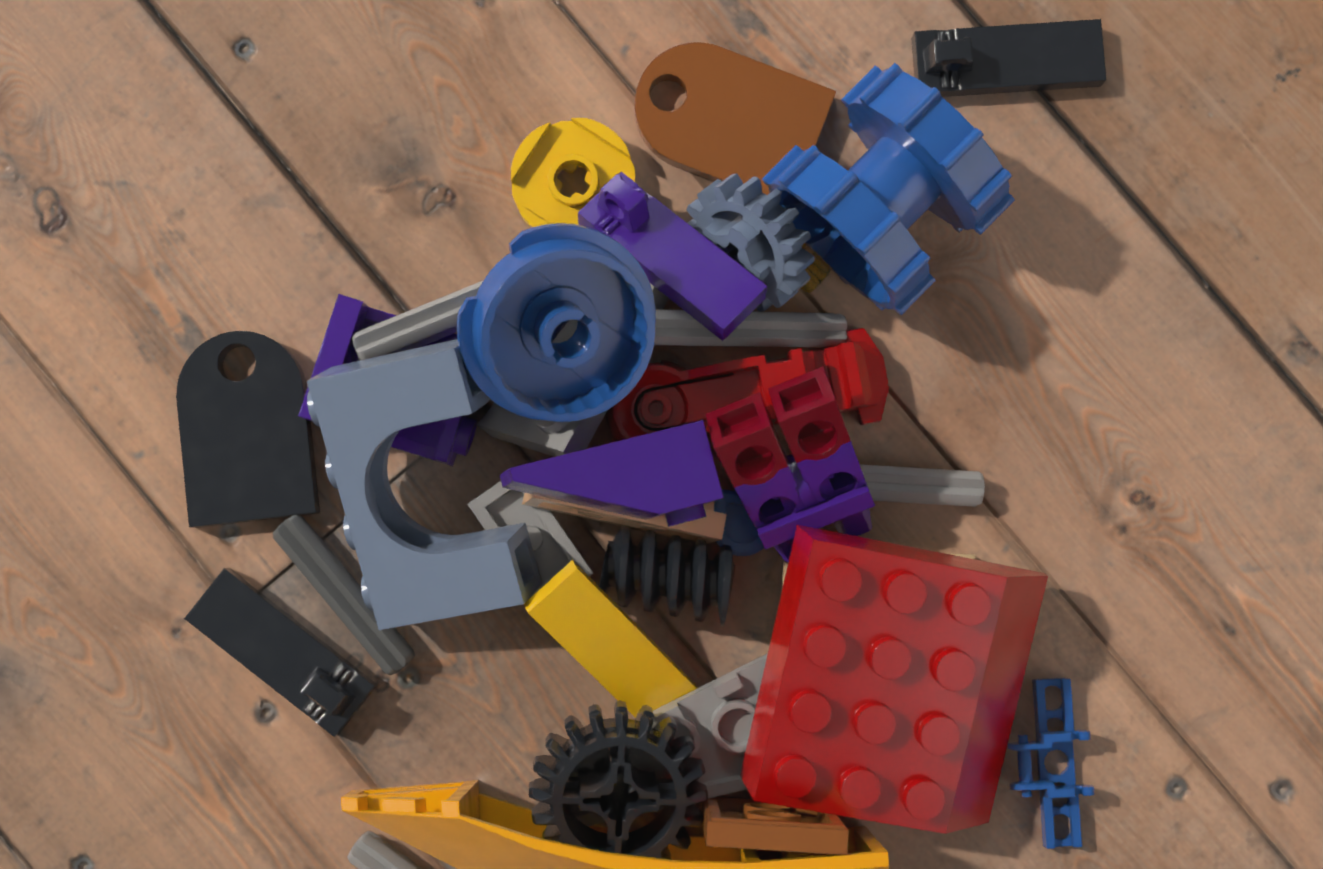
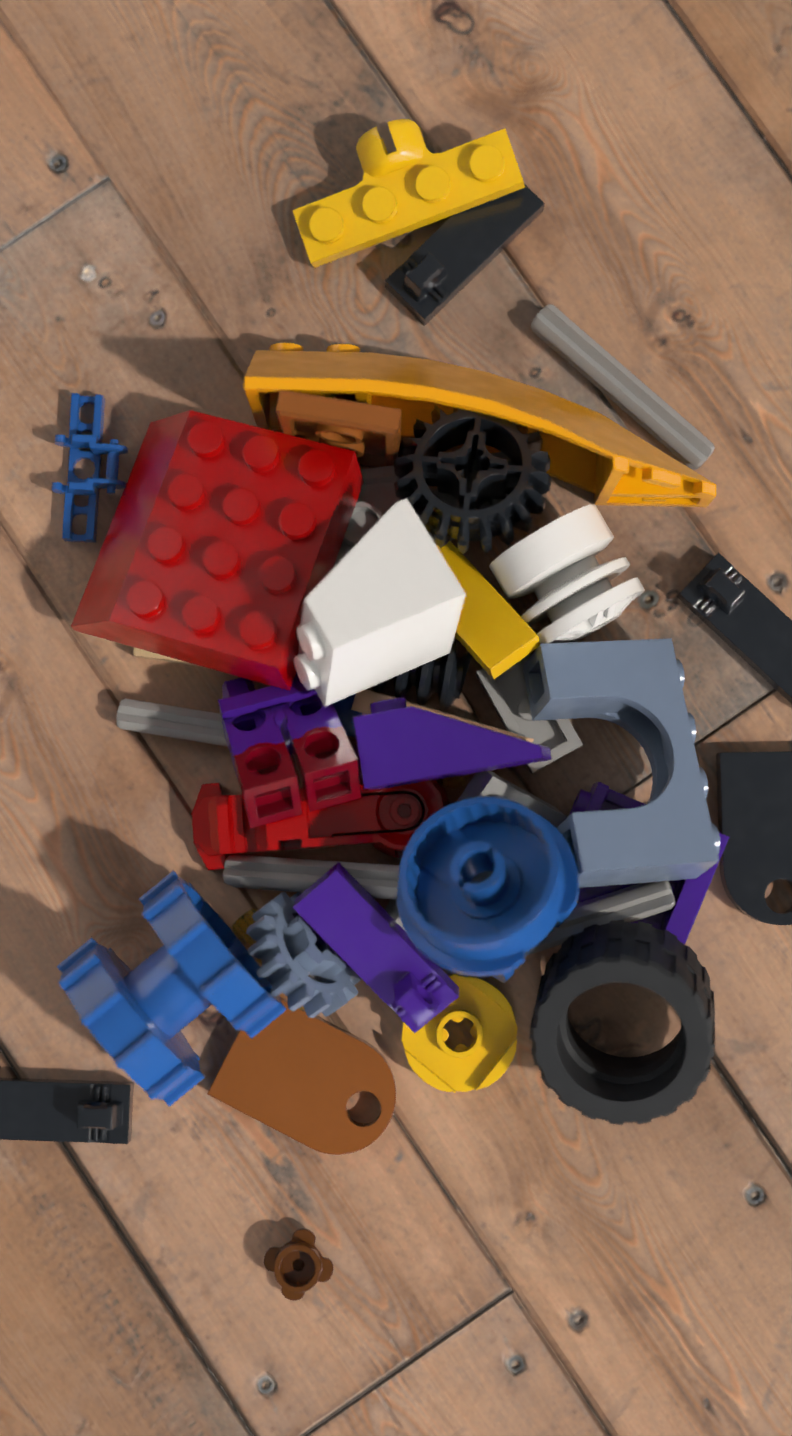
camera: 170 degrees left, 0 degrees up
dark grey axle [273,515,415,675] -> none
none -> white slope [294,498,466,707]
none -> white wheel [489,504,645,644]
none -> black tyre [530,920,715,1125]

